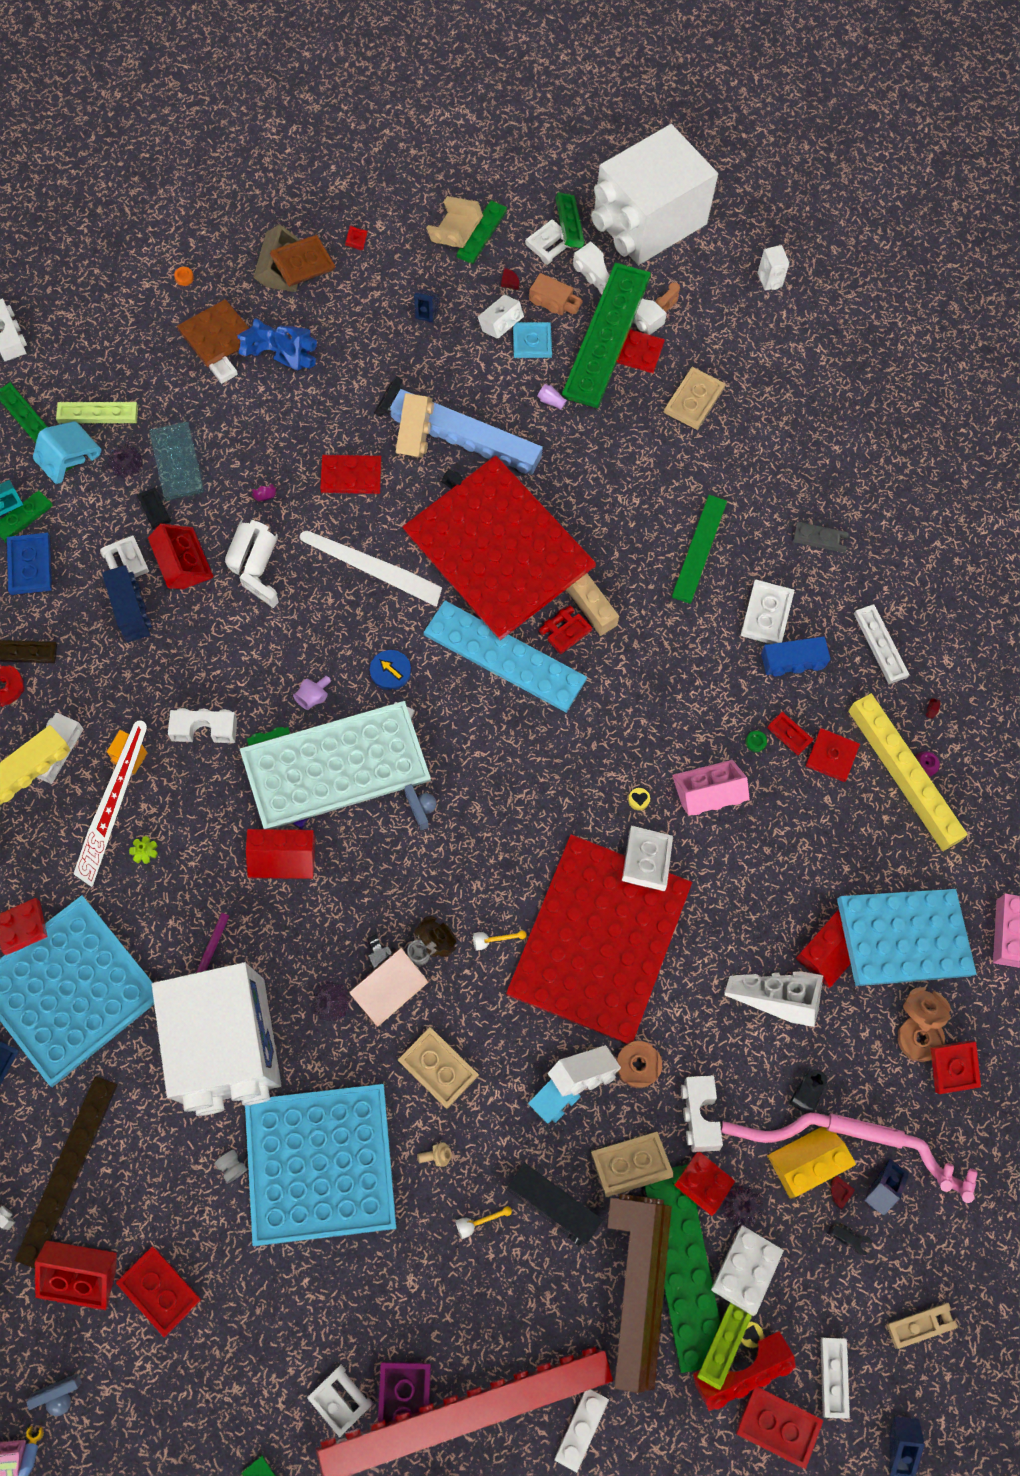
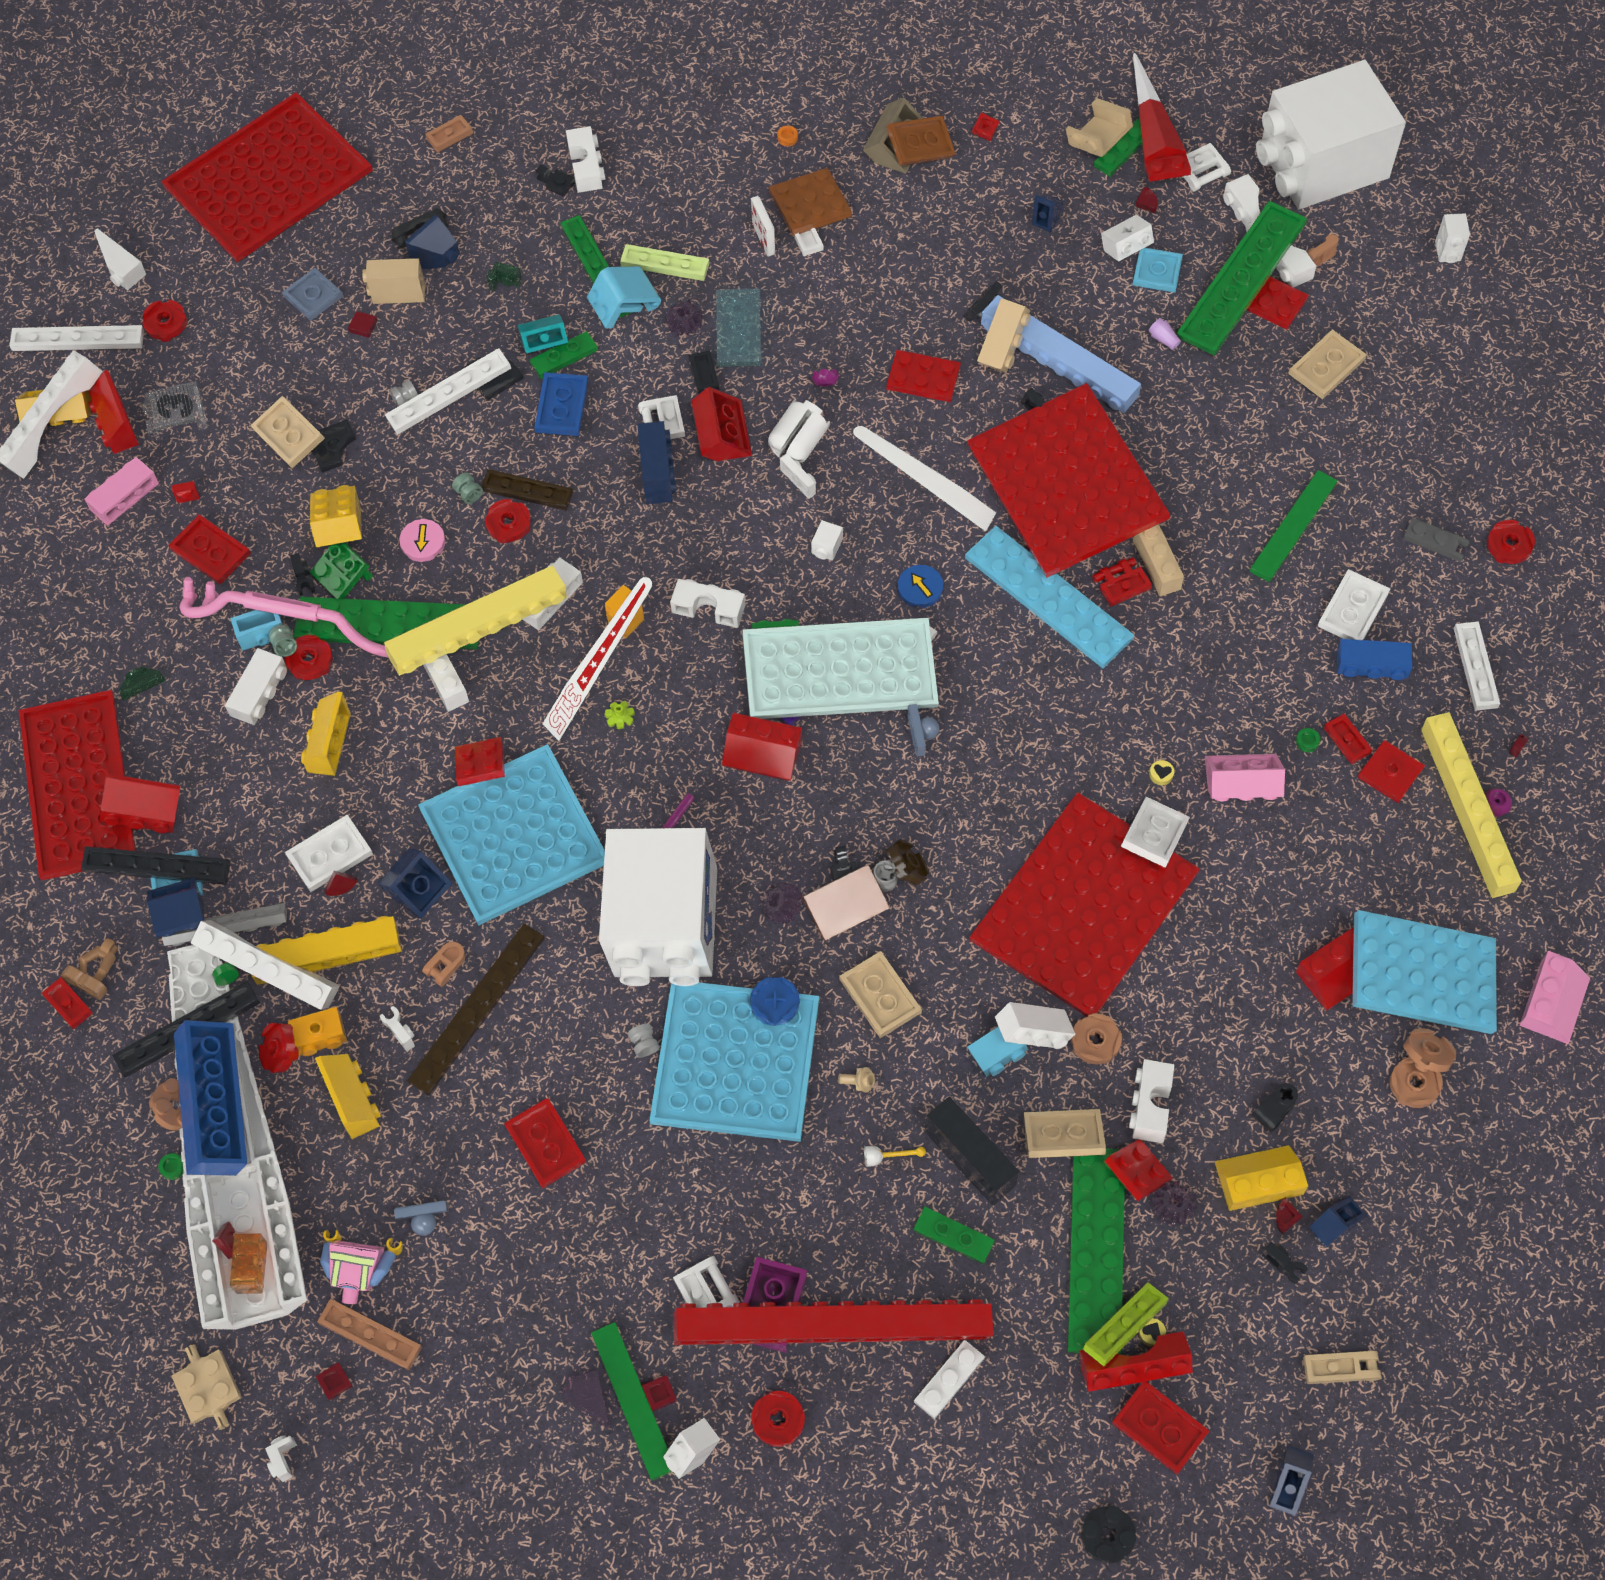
camera: 20 degrees right, 5 degrees down
red slope [35,1241,117,1310] -> none
blue hips [238,318,317,371] -> none
lavender piece [293,676,331,710] -> none
hinge [473,930,527,951] -> none
nougat brick [529,273,583,315] -> none
green plate [555,192,584,248] -> none
reddish brown brick [608,1194,672,1393] -> none
white plate [711,1225,784,1316] -> none
bright pink piece [721,1113,977,1203] -> none
white wedge [725,971,823,1027] -> none
white plate [821,1338,850,1419] -> none
red plate [930,1040,981,1094] -> none
none -> nougat plate [422,942,466,987]
none -> blue tile [750,977,800,1026]
none -> white tile [751,196,775,256]
none -> white brick [811,520,843,560]
none -> green plate [913,1206,995,1265]
none -> red plate [1133,53,1191,182]
none -> red plate [1487,520,1535,564]

